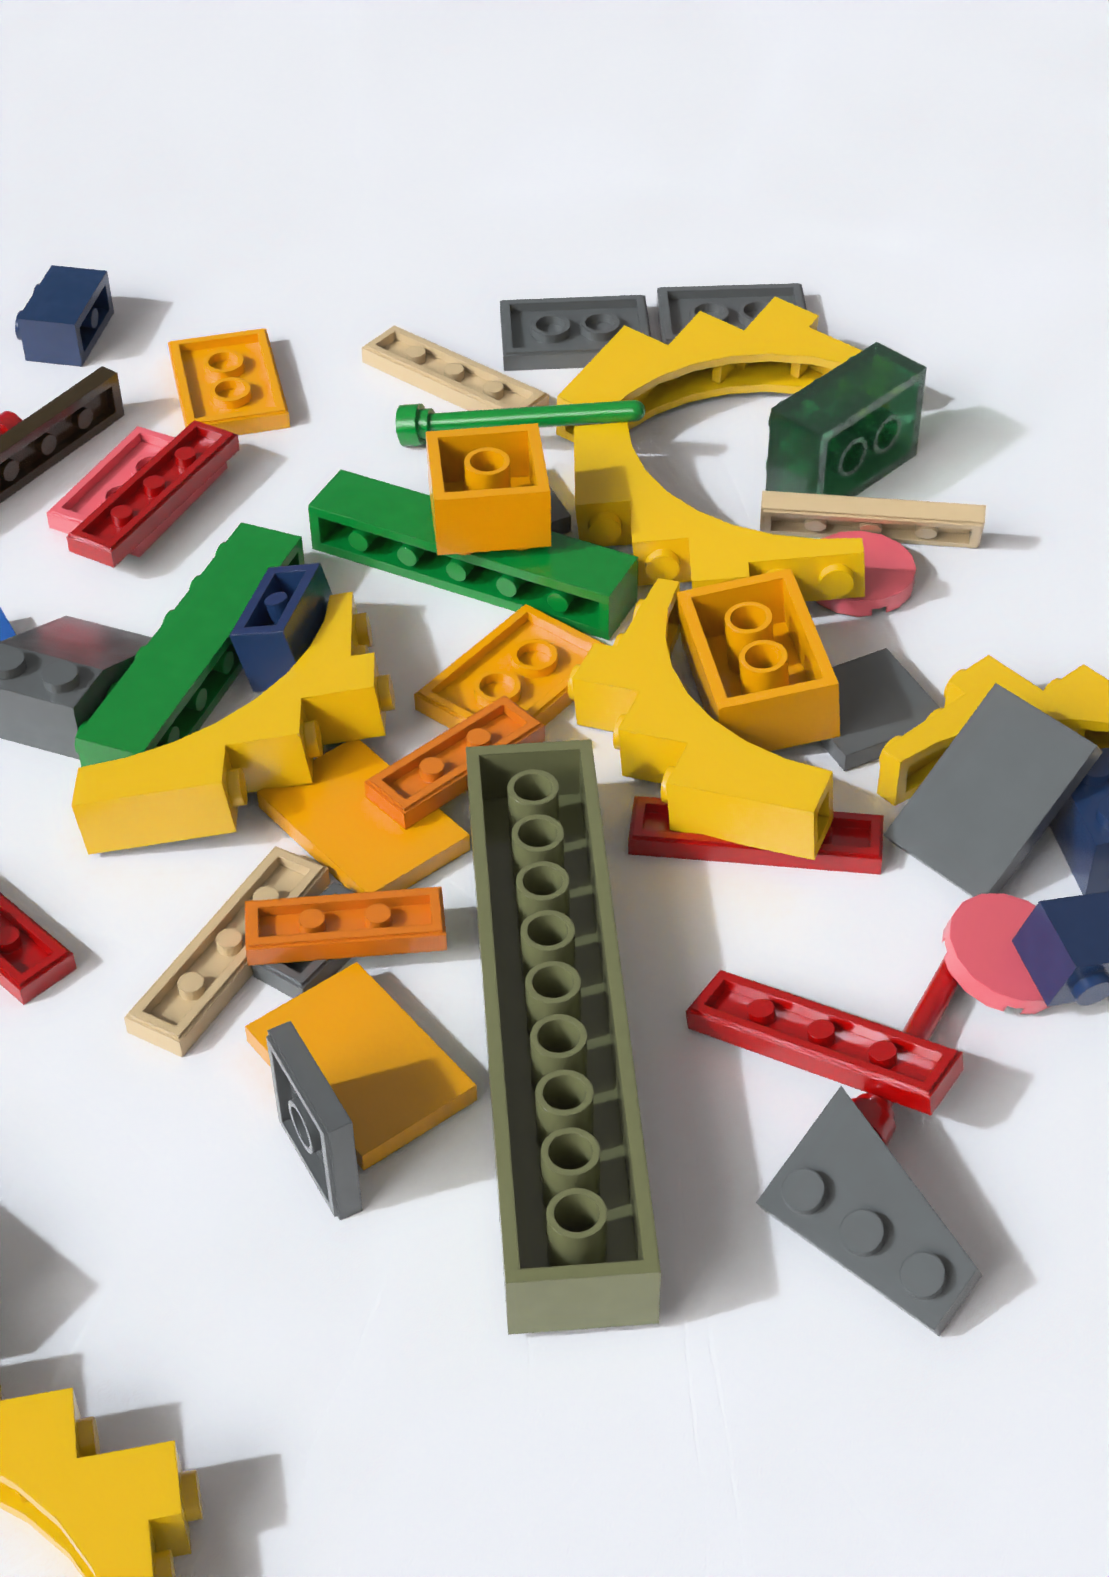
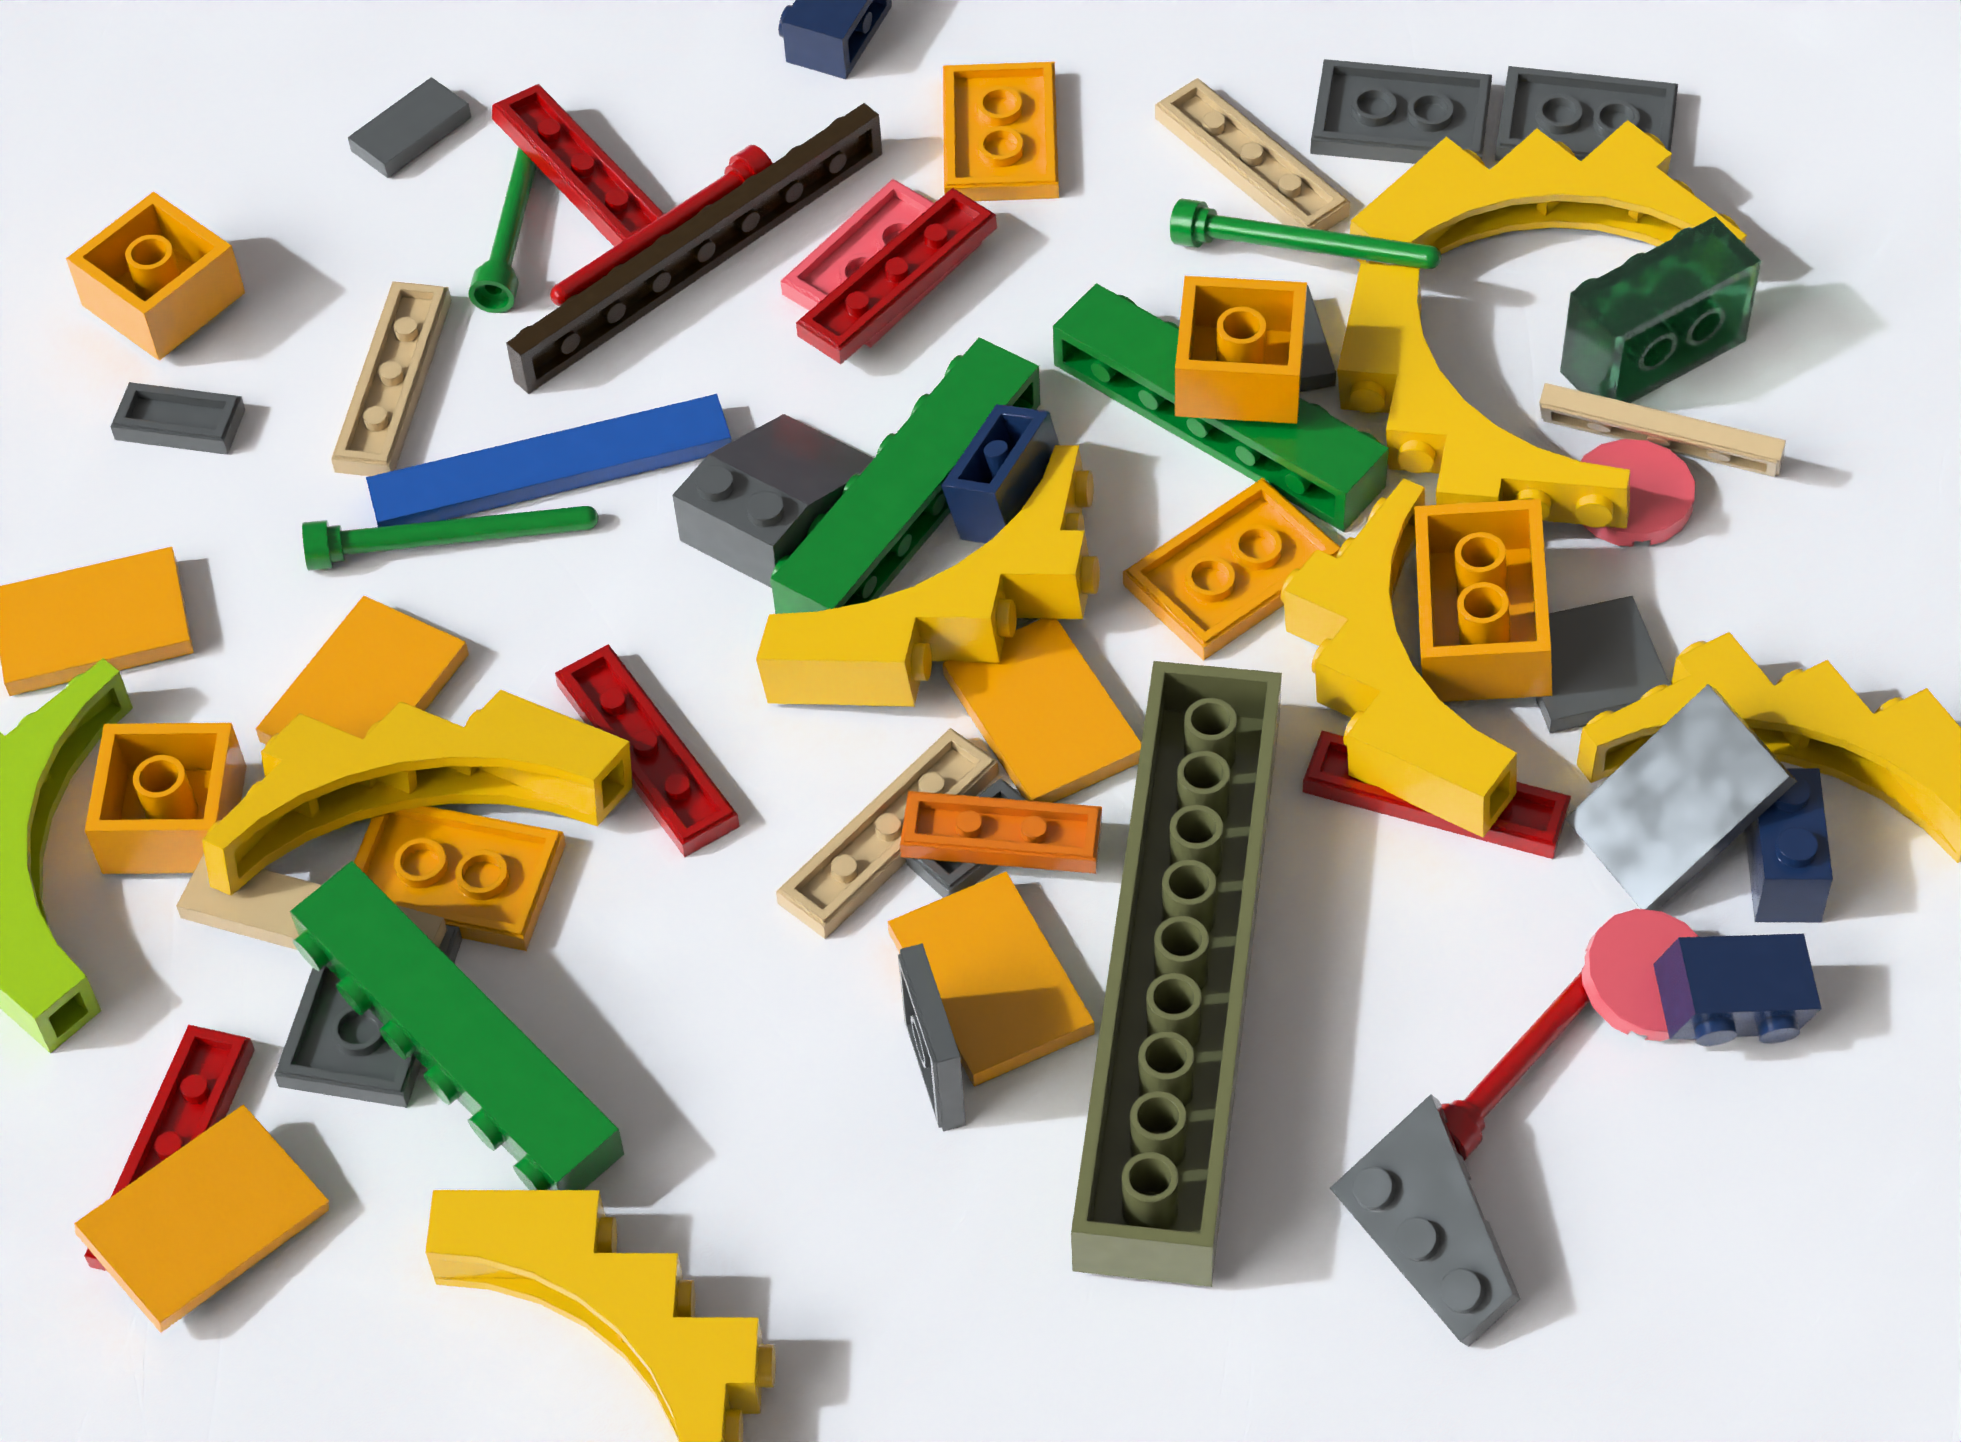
camera: 15 degrees right, 10 degrees up
orange tile [364,695,545,829] -> none
red tile [685,970,964,1115] -> none

